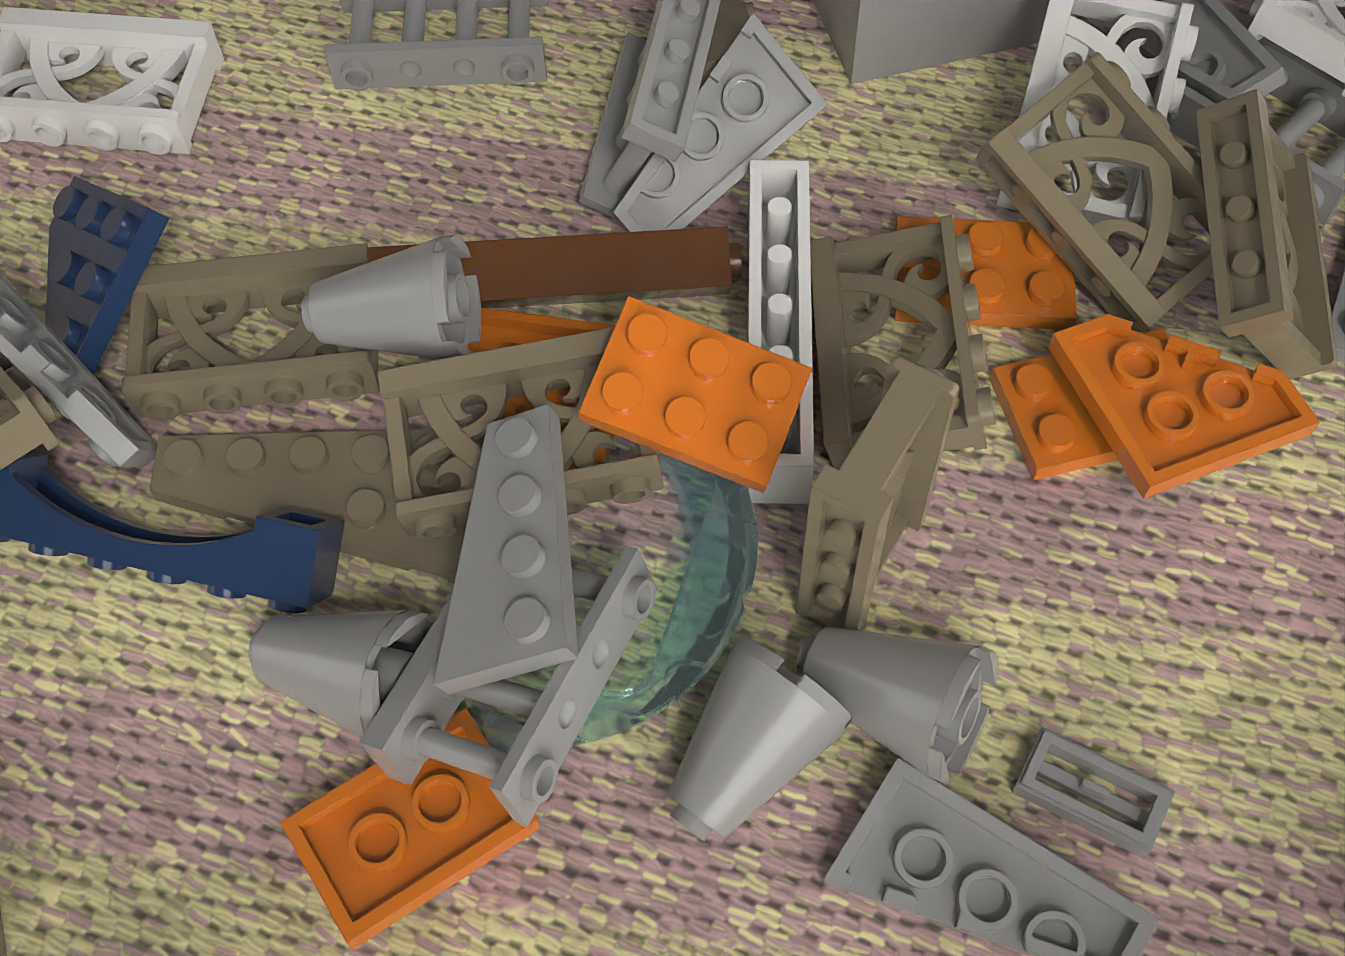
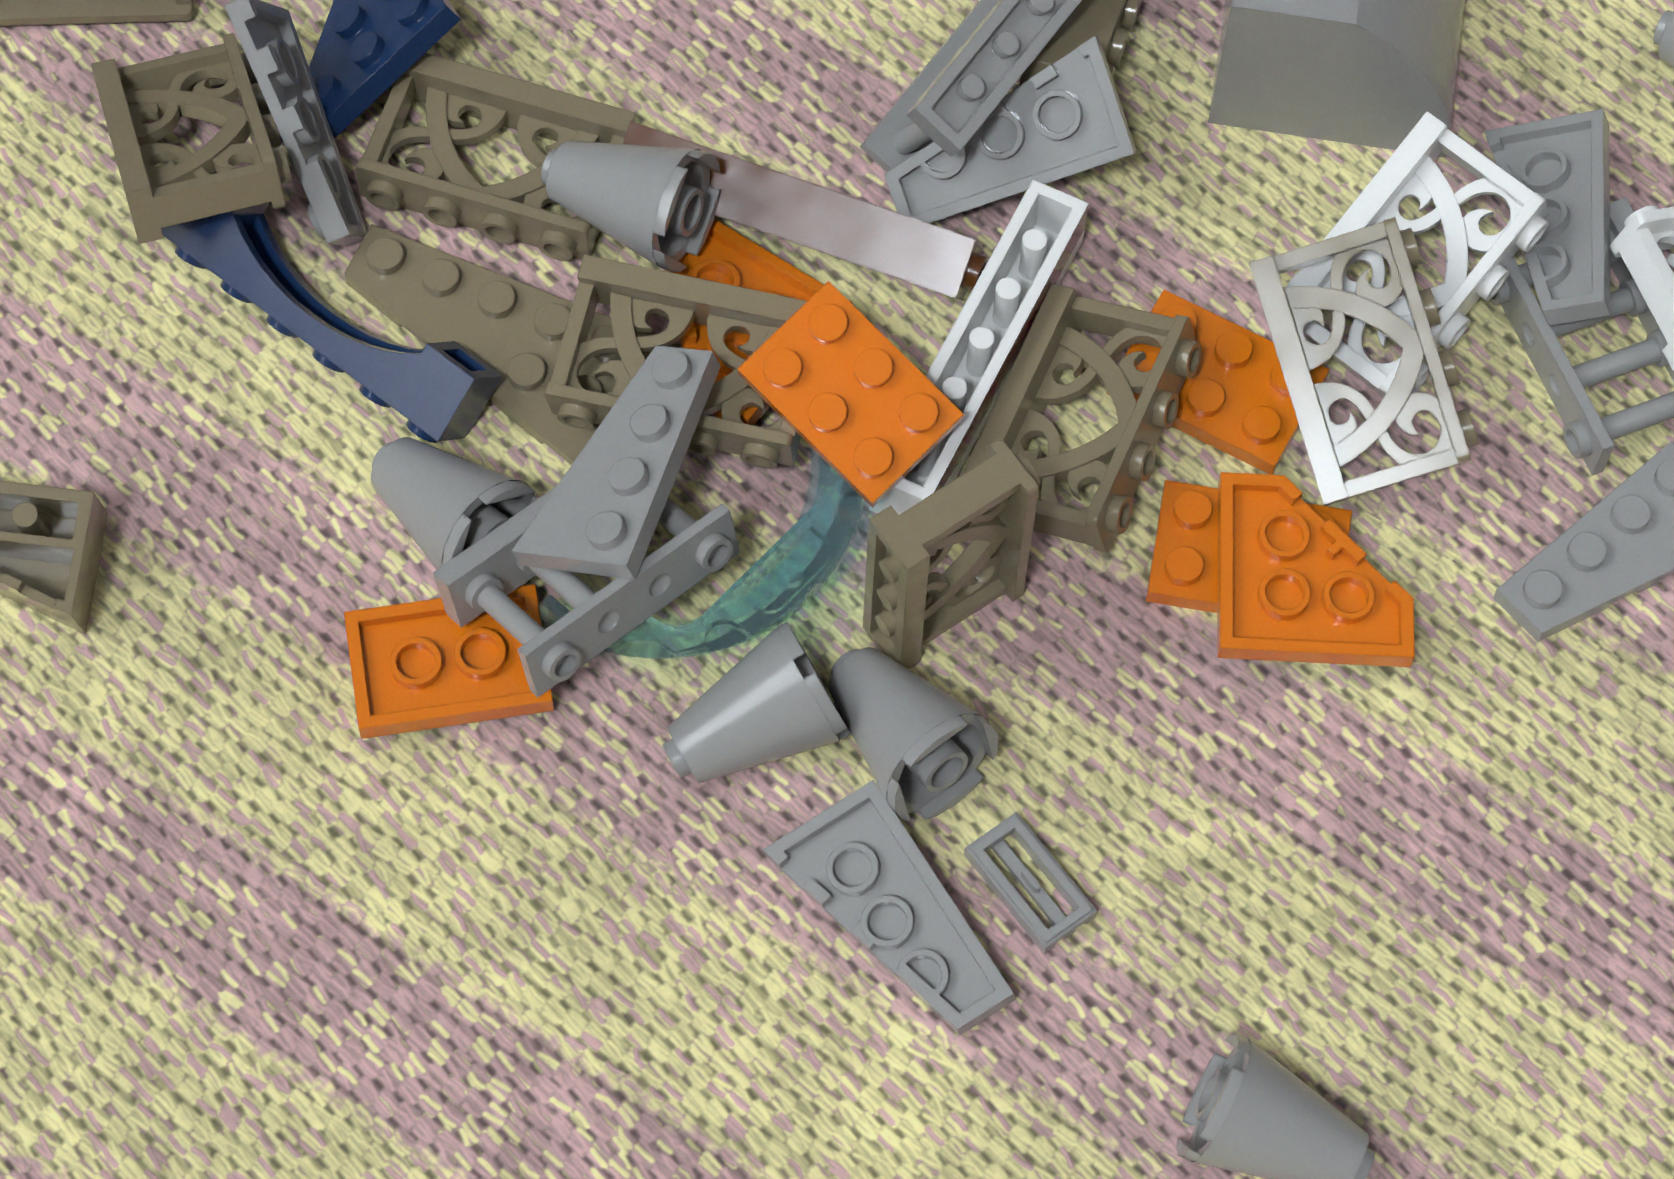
camera: 20 degrees right, 5 degrees up
dark tan fence [1196,89,1338,379] -> none

